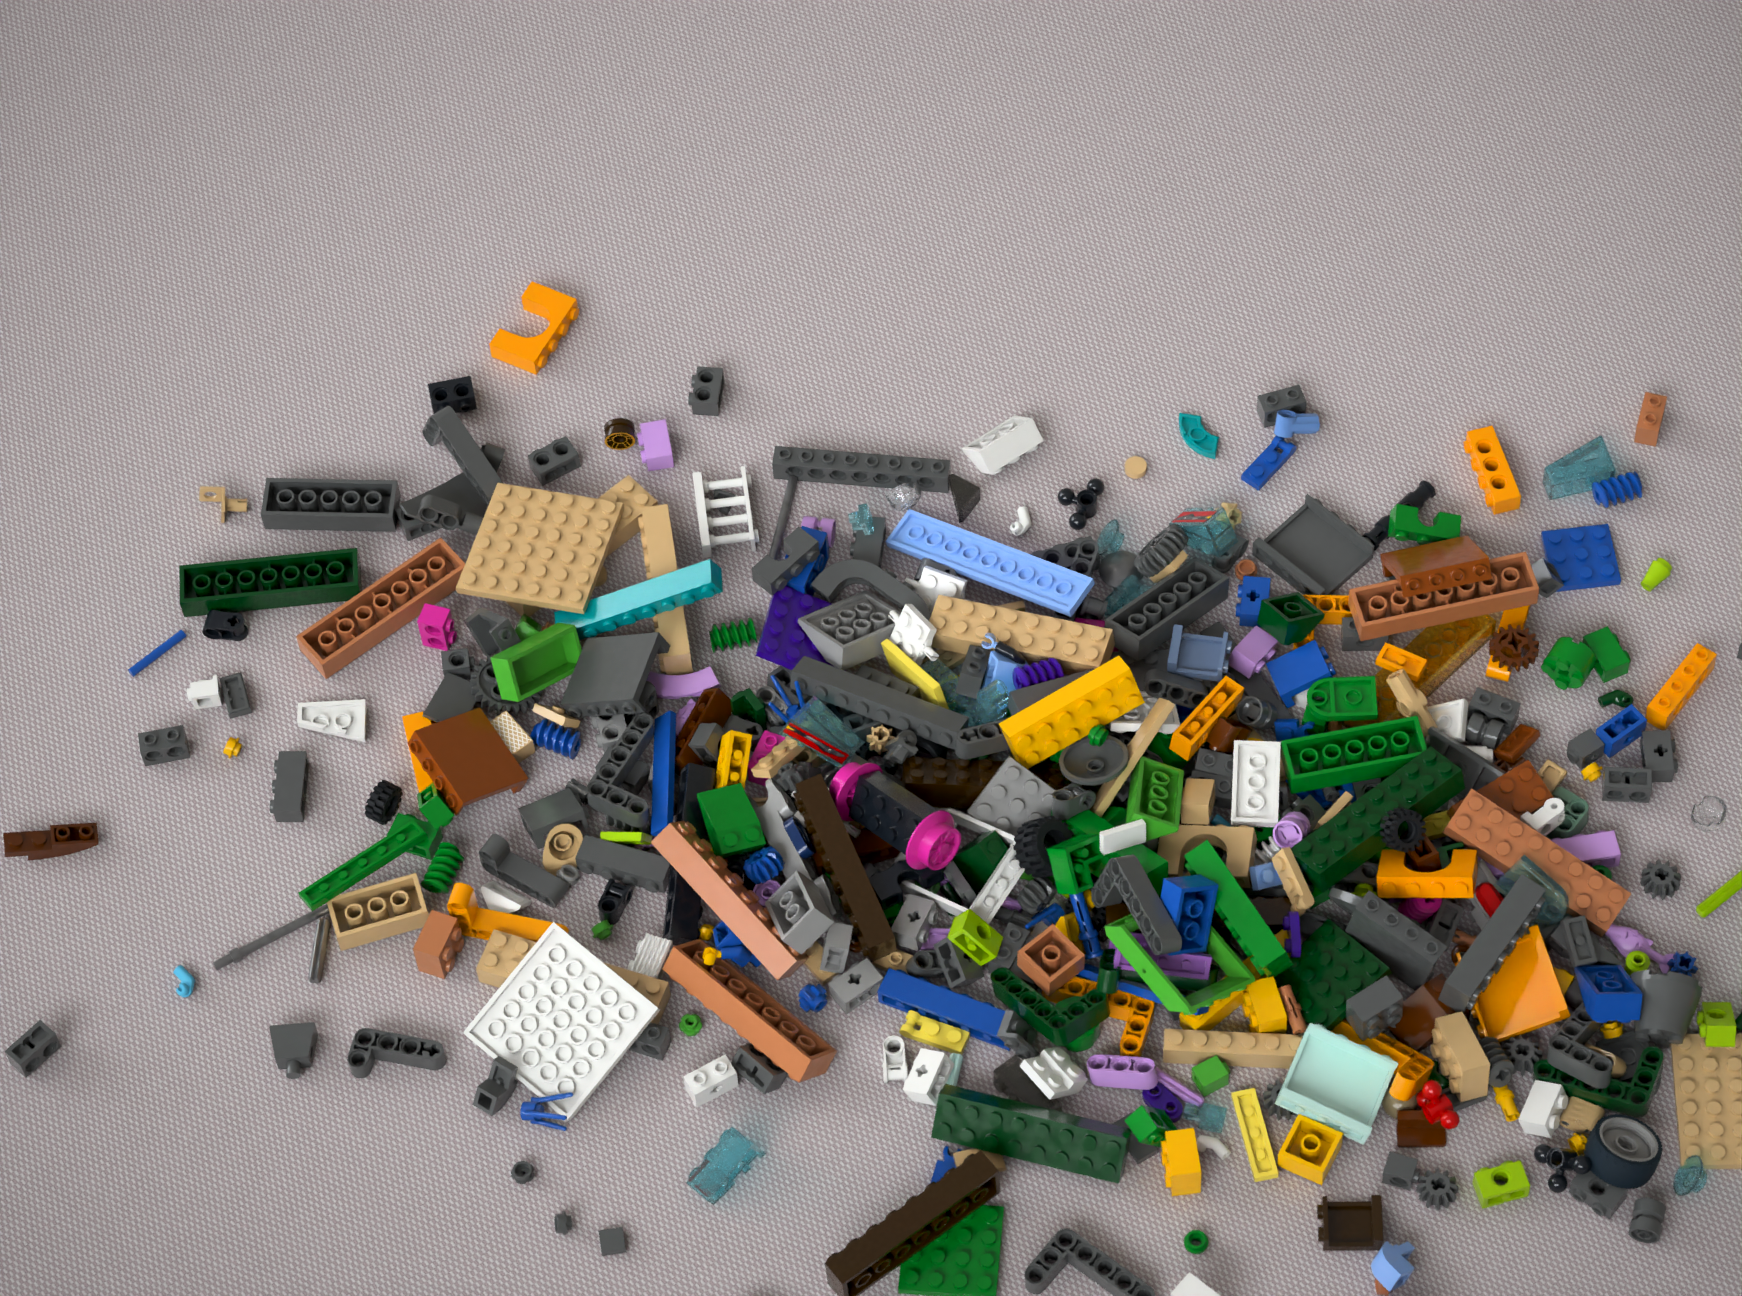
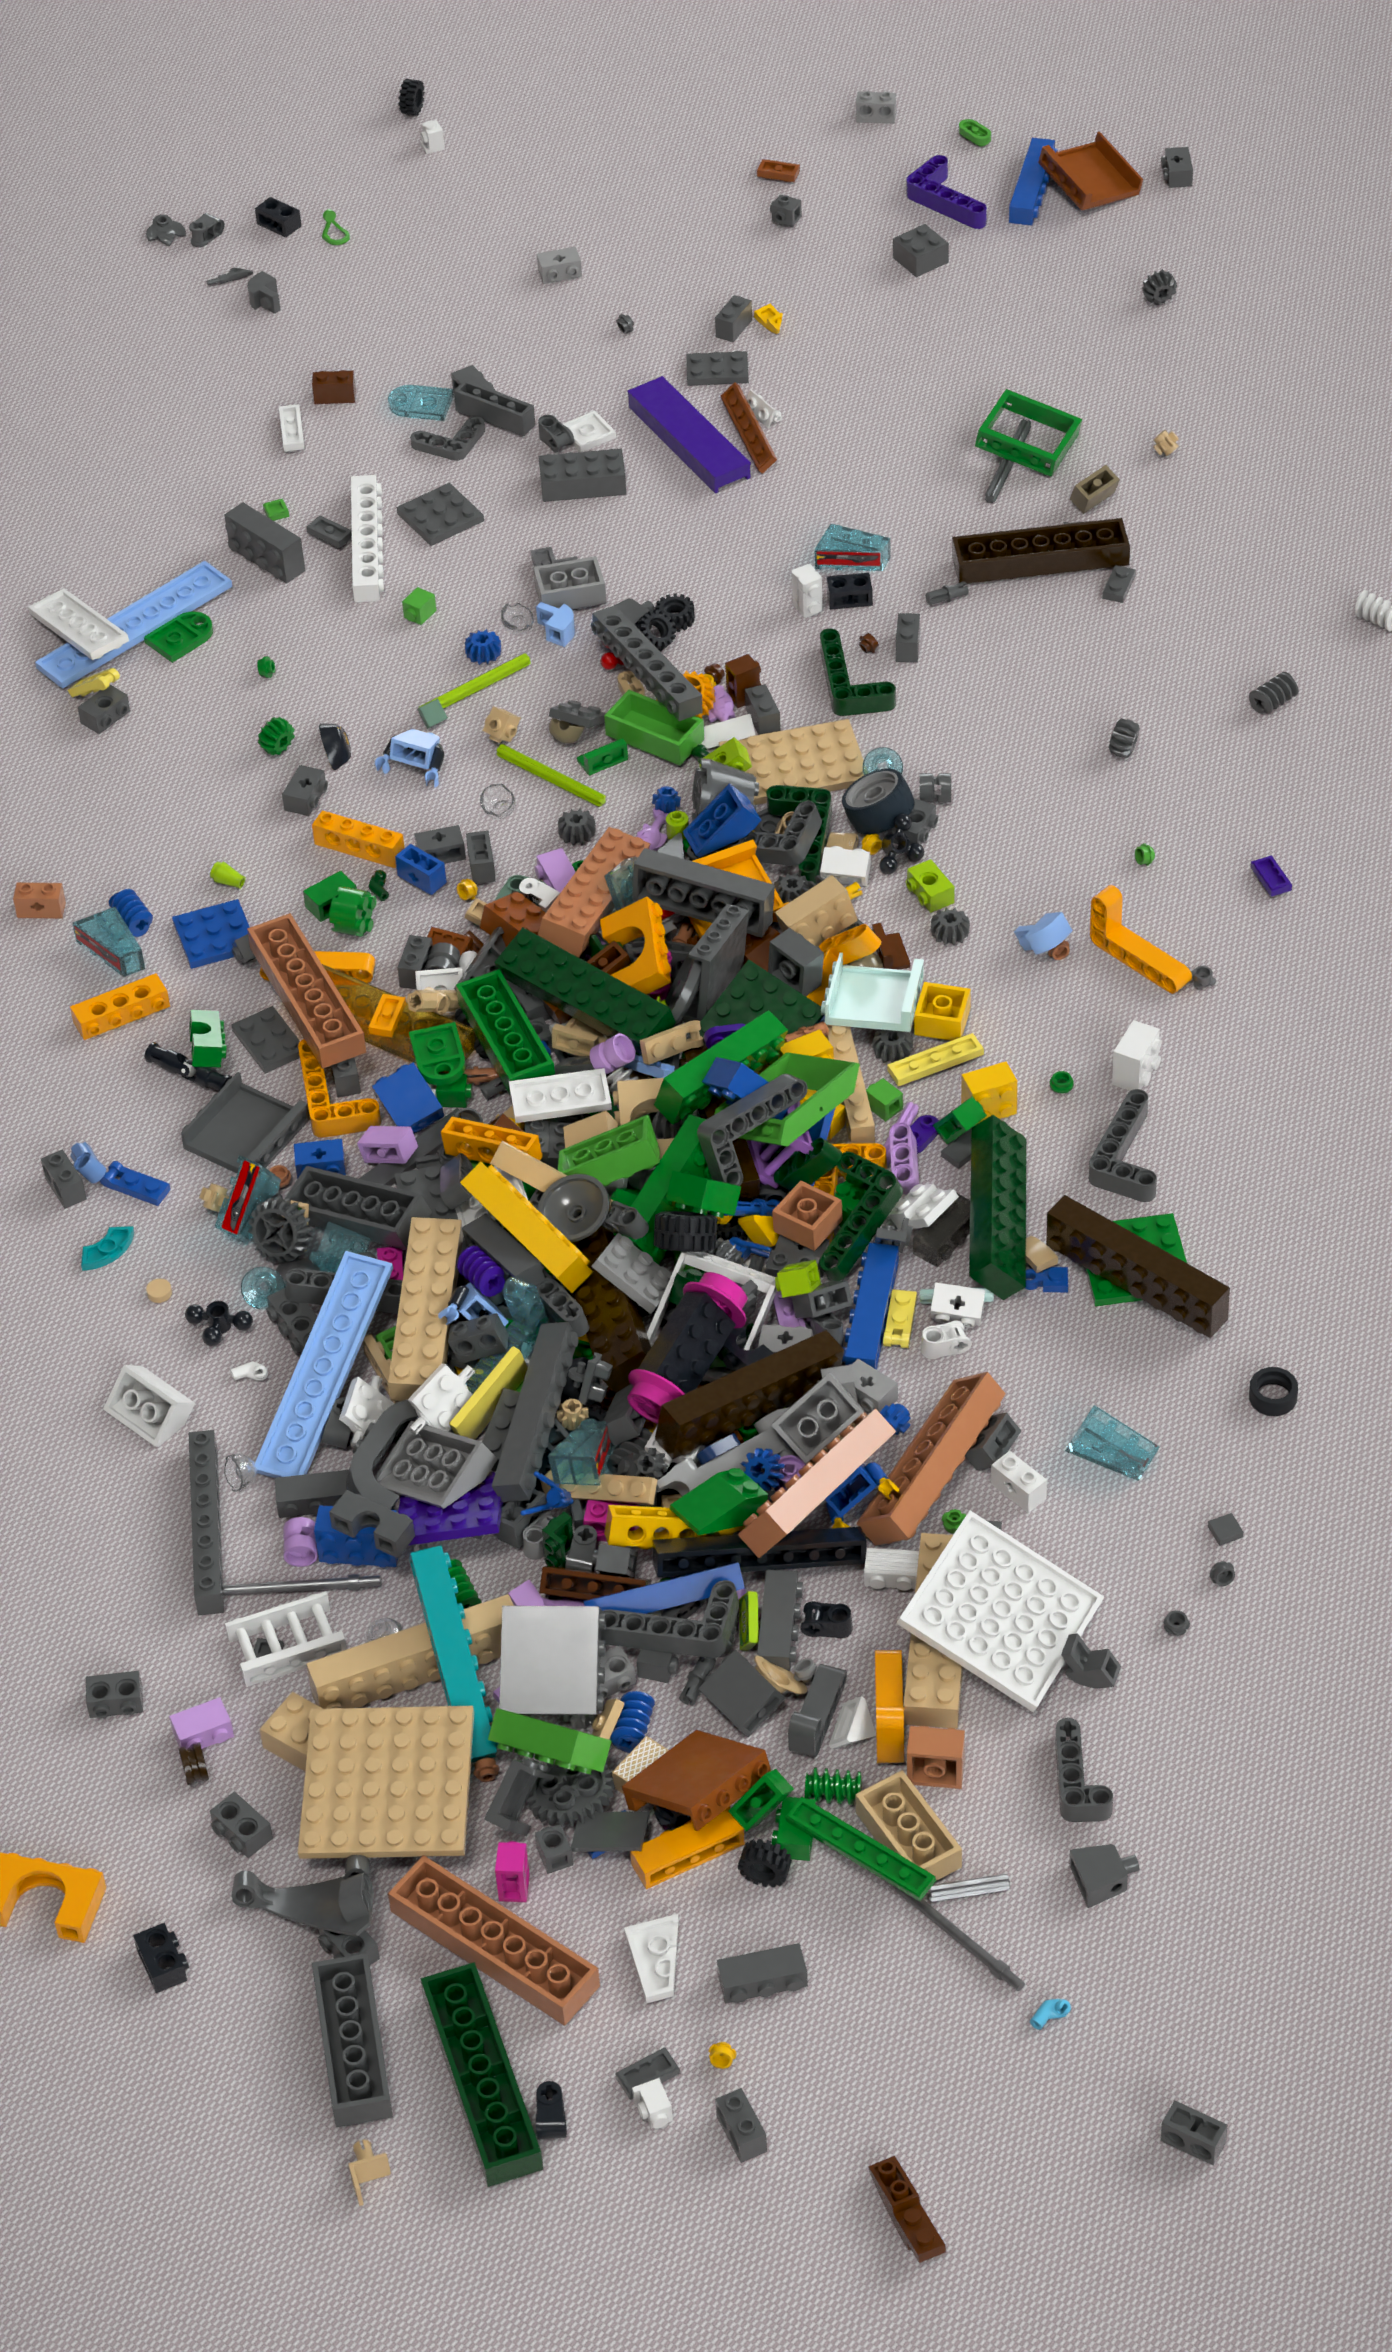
camera: 105 degrees left, 10 degrees down
blue bar [128,630,186,677] -> none
dark grey beam [422,406,504,505] -> none
bright green slope [514,614,542,641] -> none
blue plant [520,1092,573,1131] -> none
bright green plate [591,920,613,941] -> none
clear light blue tile [848,503,874,535] -> none
clear smoke slope [949,474,980,523] -> none
green plate [1088,724,1108,747] -> none
white tile [1100,819,1146,855] -> none
sand blue panel [1167,624,1232,682] -> none
clear light blue plate [1183,1103,1227,1133] -> none
white arm [1196,1135,1231,1160] -> none
dark green slope [1257,592,1325,645] -> none
blue plate [1274,719,1315,742] -> none
dark brown panel [1317,1195,1384,1251] -> none
dark orange panel [1380,535,1492,598] -> none
black tyre [1380,808,1426,853] -> none
dark grey brick [1382,1151,1421,1191] -> none
red piece [1416,1080,1460,1129] -> none
reddish brown gear [1489,624,1539,672] -> none
dark grey plate [1560,915,1598,968] -> none
dark grey brick [1566,728,1605,770] -> none

